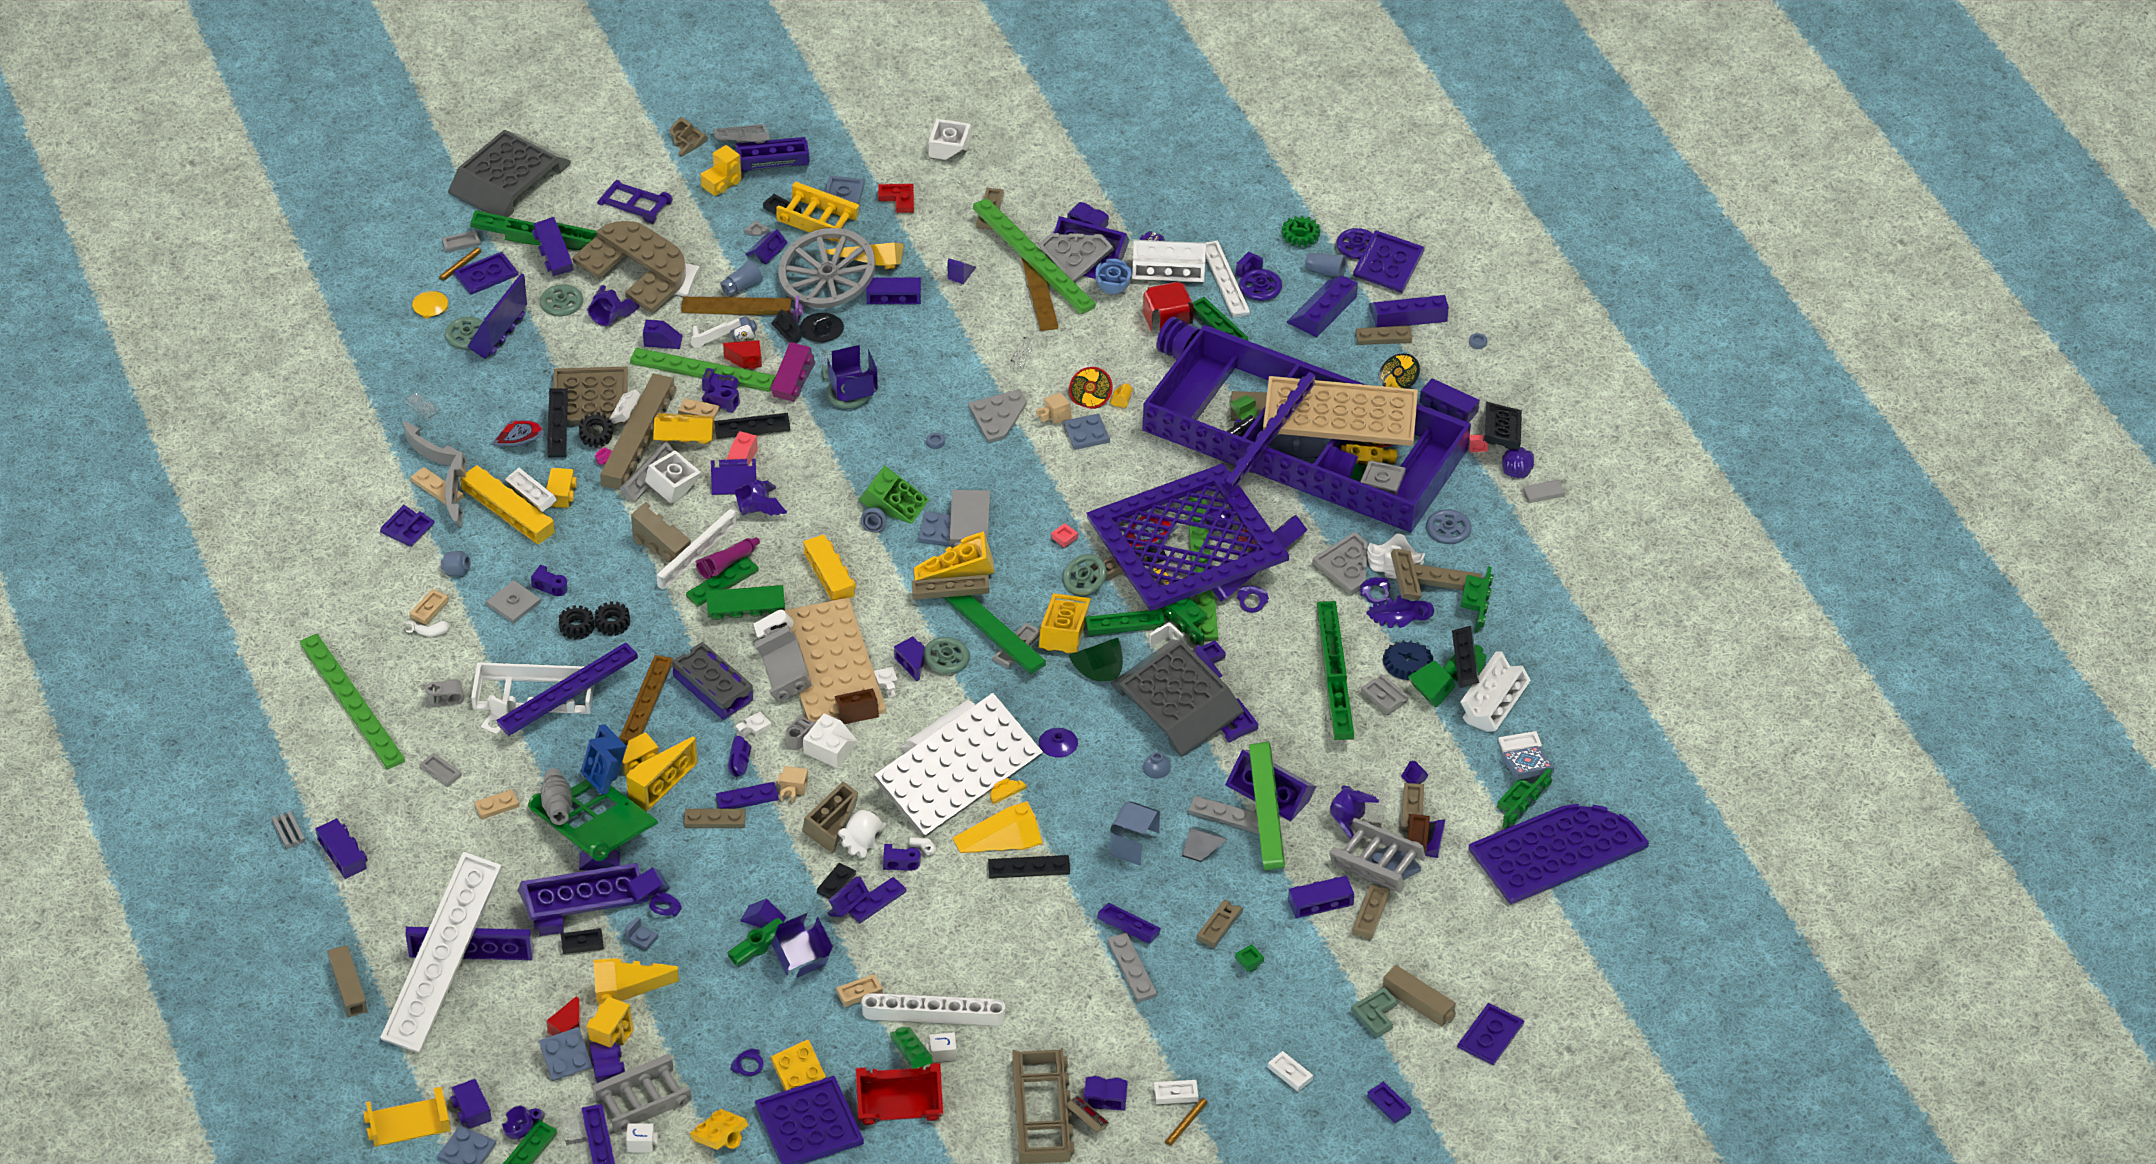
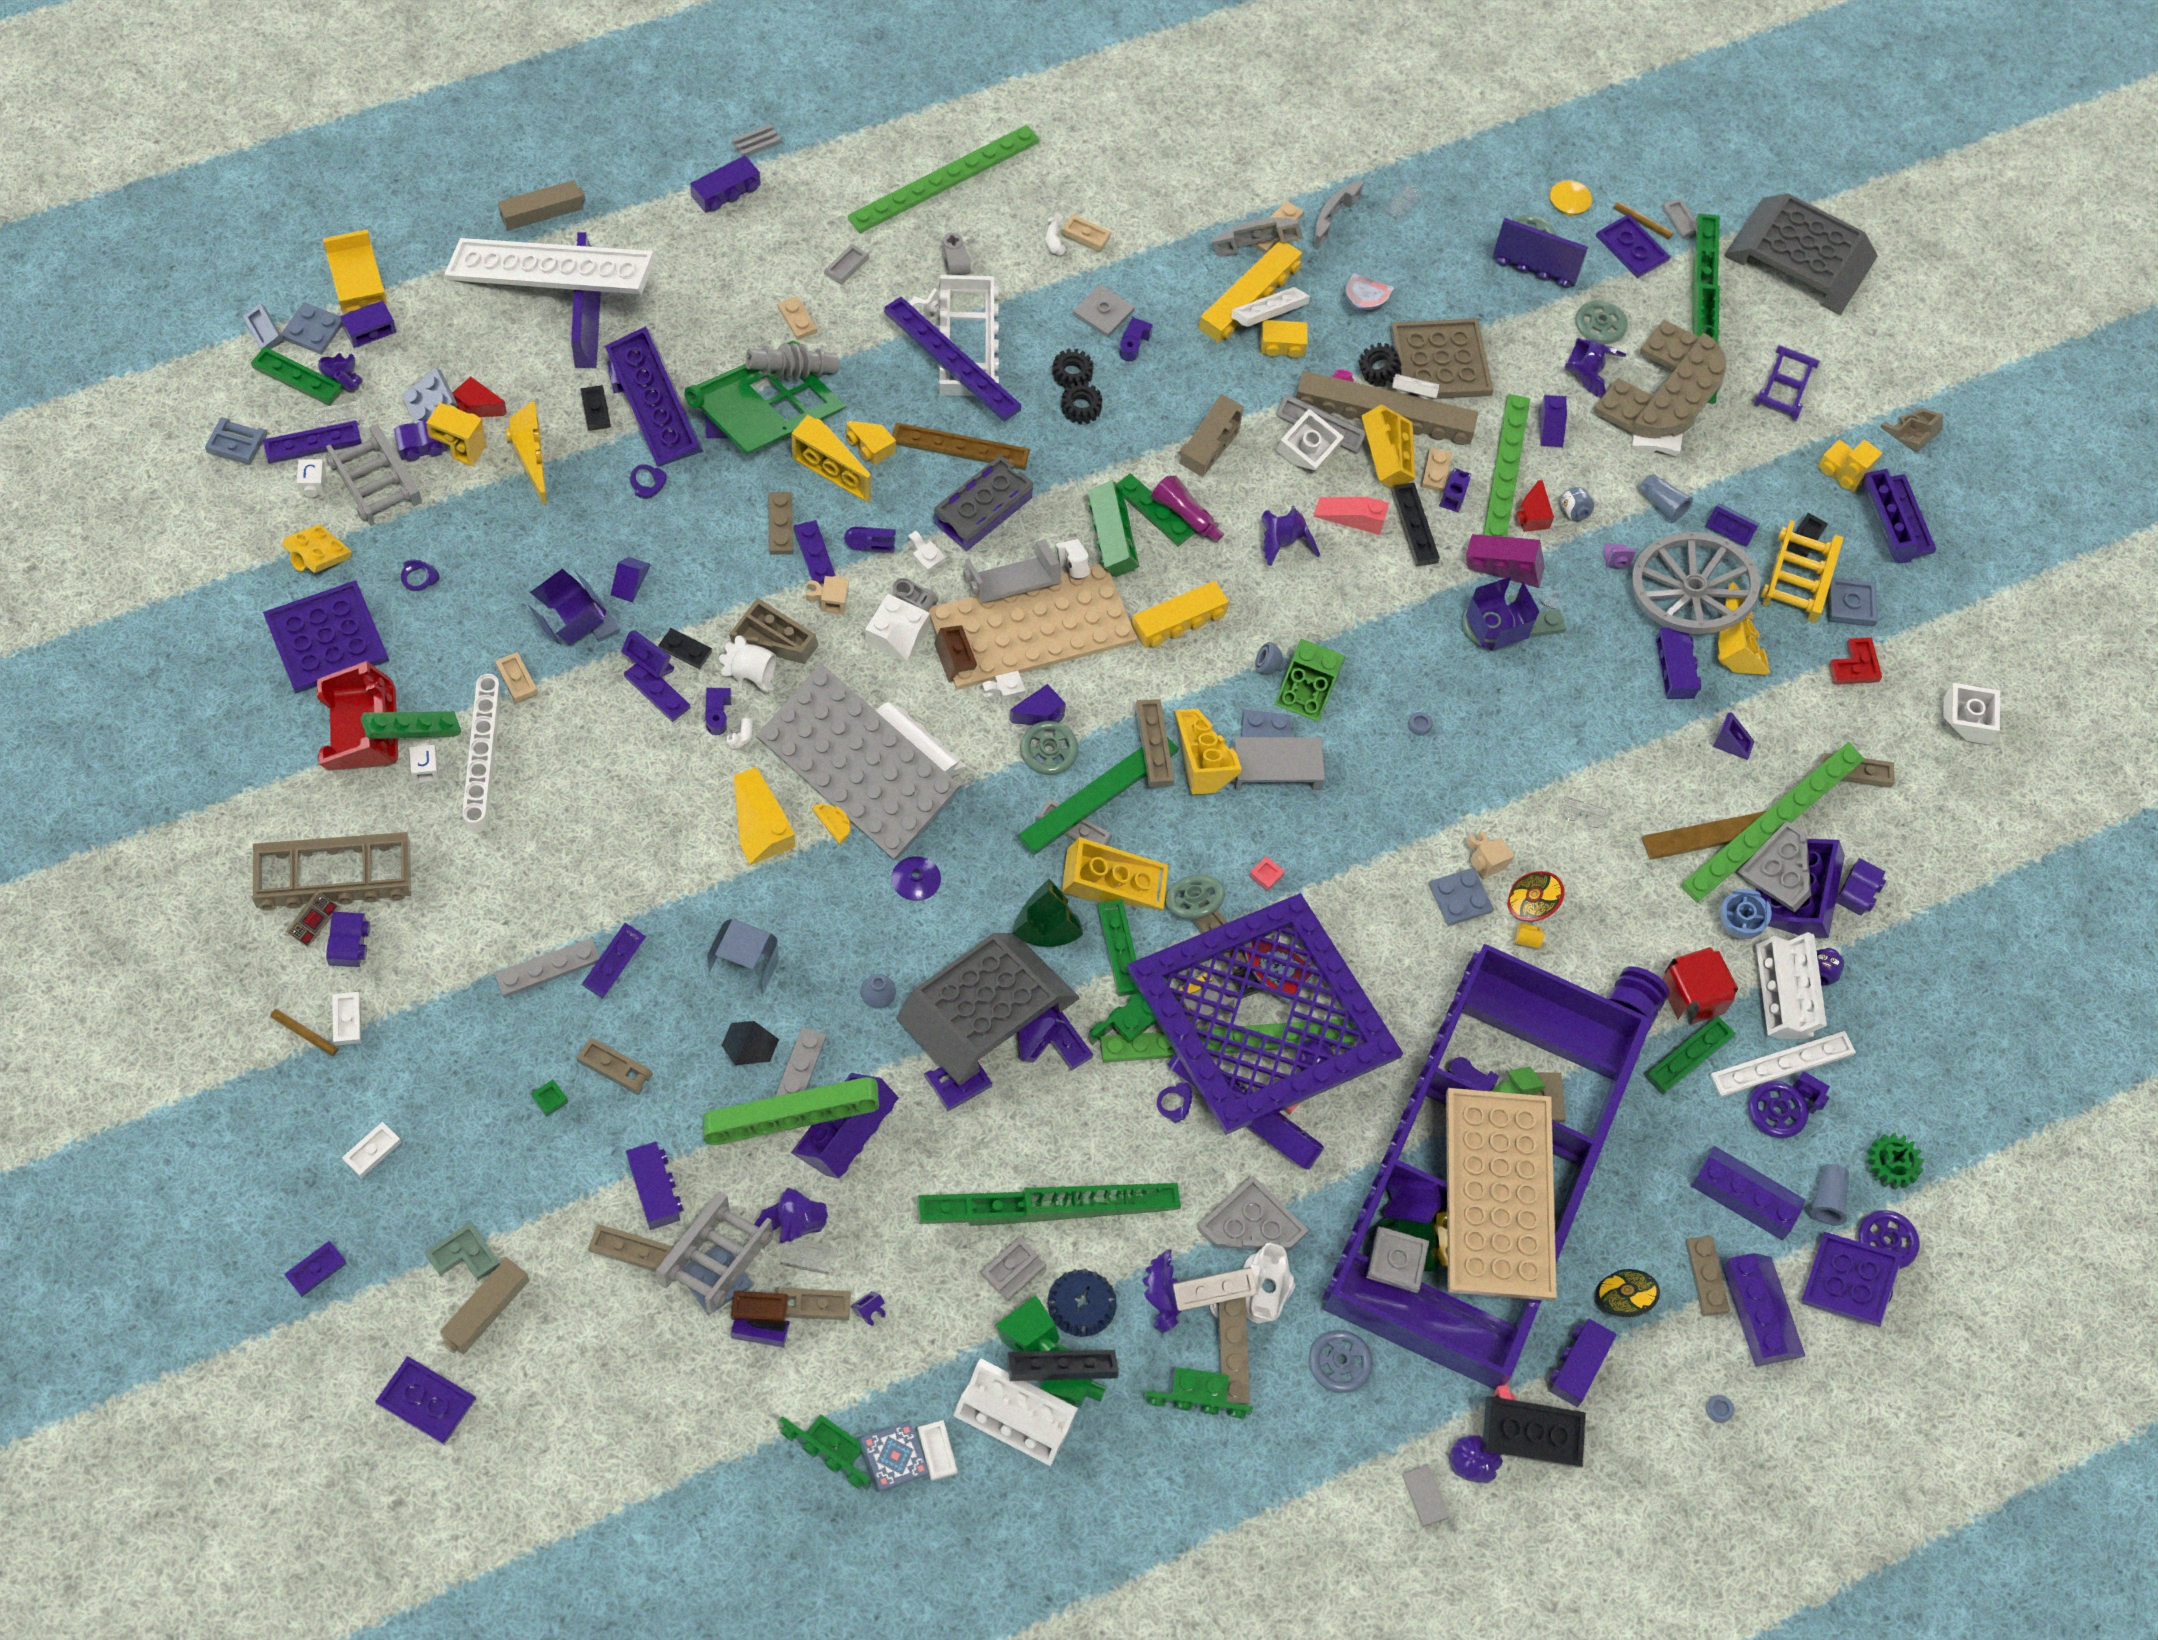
camera: 80 degrees right, 15 degrees up
dark purple slope [380,505,435,547] -> none
sand blue head [441,551,471,576] -> none
dark purple brick [532,217,573,276] -> none
black plate [547,388,568,458] -> none
blue bracket [580,724,627,795] -> none
sand blue bracket [625,917,658,951] -> none
dark purple slope [627,867,670,901] -> none
white tile [657,509,736,590] -> none
pearl gold tile [681,296,792,315] -> none
white piece [691,319,741,348] -> none
dark purple leg [702,368,739,391] -> none
dark purple piece [711,458,757,495] -> none
light grey plate [713,124,770,143] -> none
green piece [727,918,783,967] -> none
light grey tile [744,221,770,236] -> none
yellow plate [769,1039,826,1091] -> none
black plate [771,309,806,344] -> none
black shield [800,313,844,342] -> none
light grey plate [968,389,1027,443] -> none
black plate [988,855,1070,878] -> none
white bracket [1149,622,1184,647] -> none
dark purple plate [1224,372,1315,493] -> none
black axle [1226,415,1255,436] -> none
dark purple piece [1360,577,1391,604] -> none
dark purple plate [1468,804,1649,905] -> none

